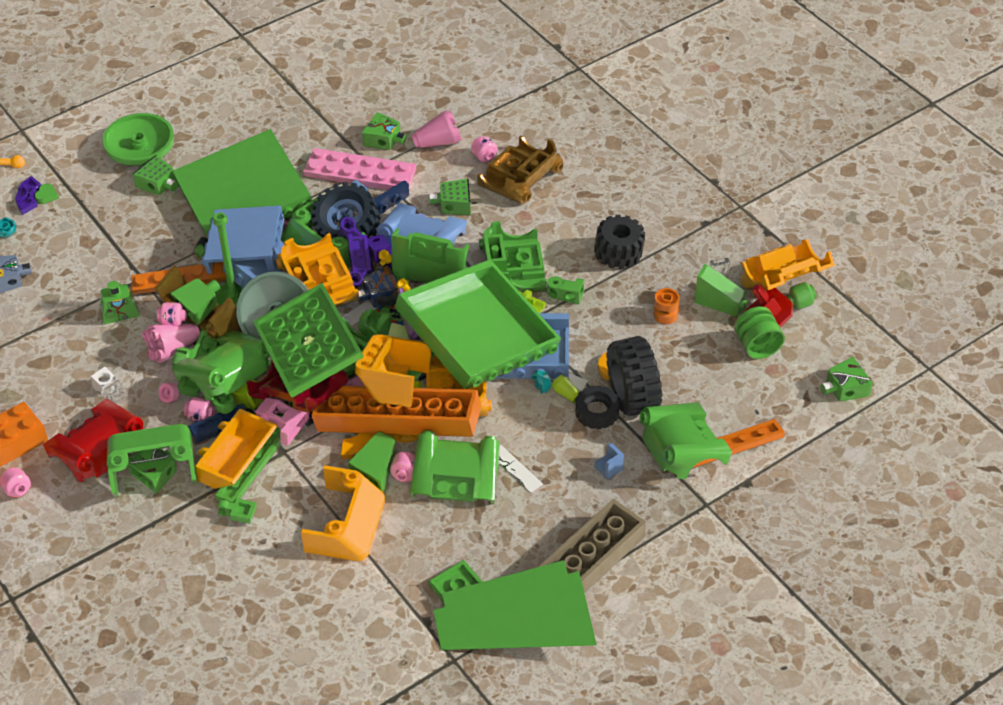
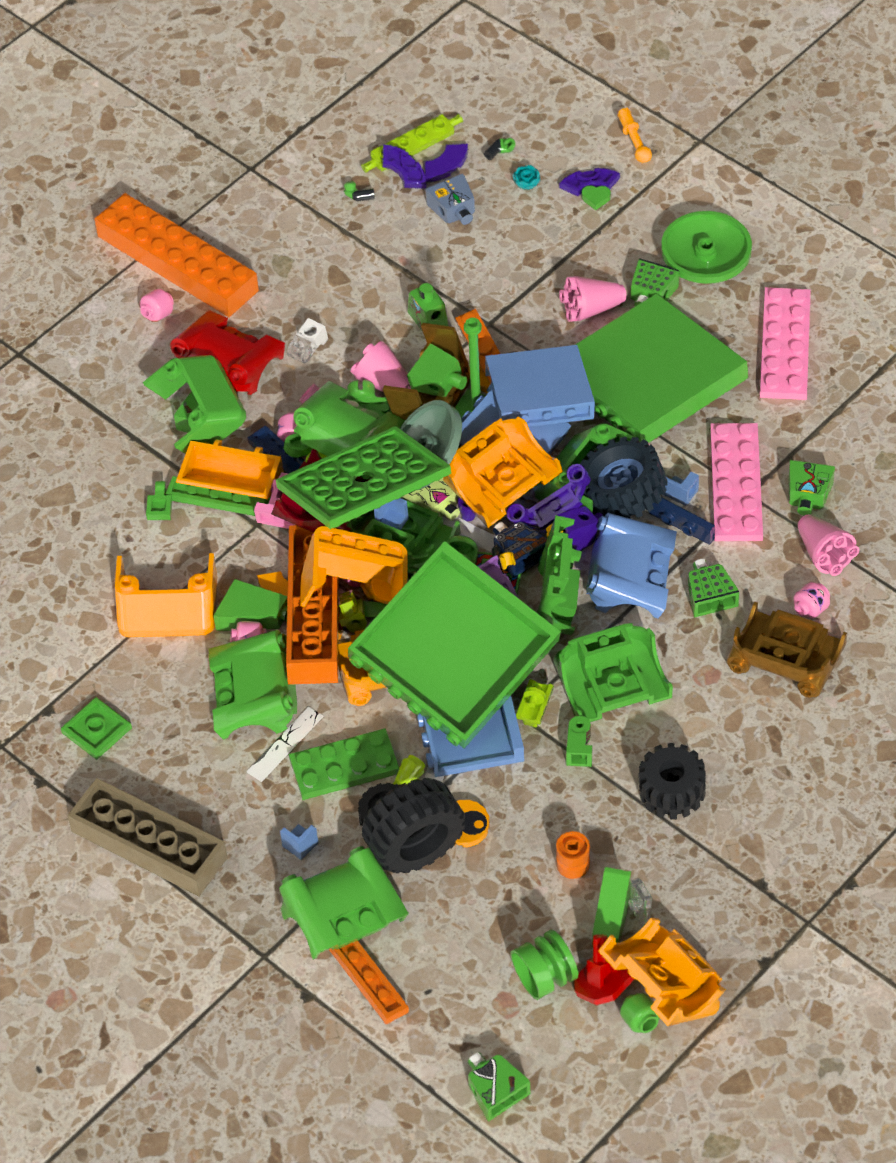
camera: 80 degrees right, 5 degrees up
bright pink head [157,302,187,326] -> none
bright green sticker [434,560,597,650] -> none
teal plate [531,370,552,394] -> none
none -> bright green piece [289,728,399,800]
none -> bright pink cone [559,276,626,322]
none -> bright pink plate [760,287,811,400]

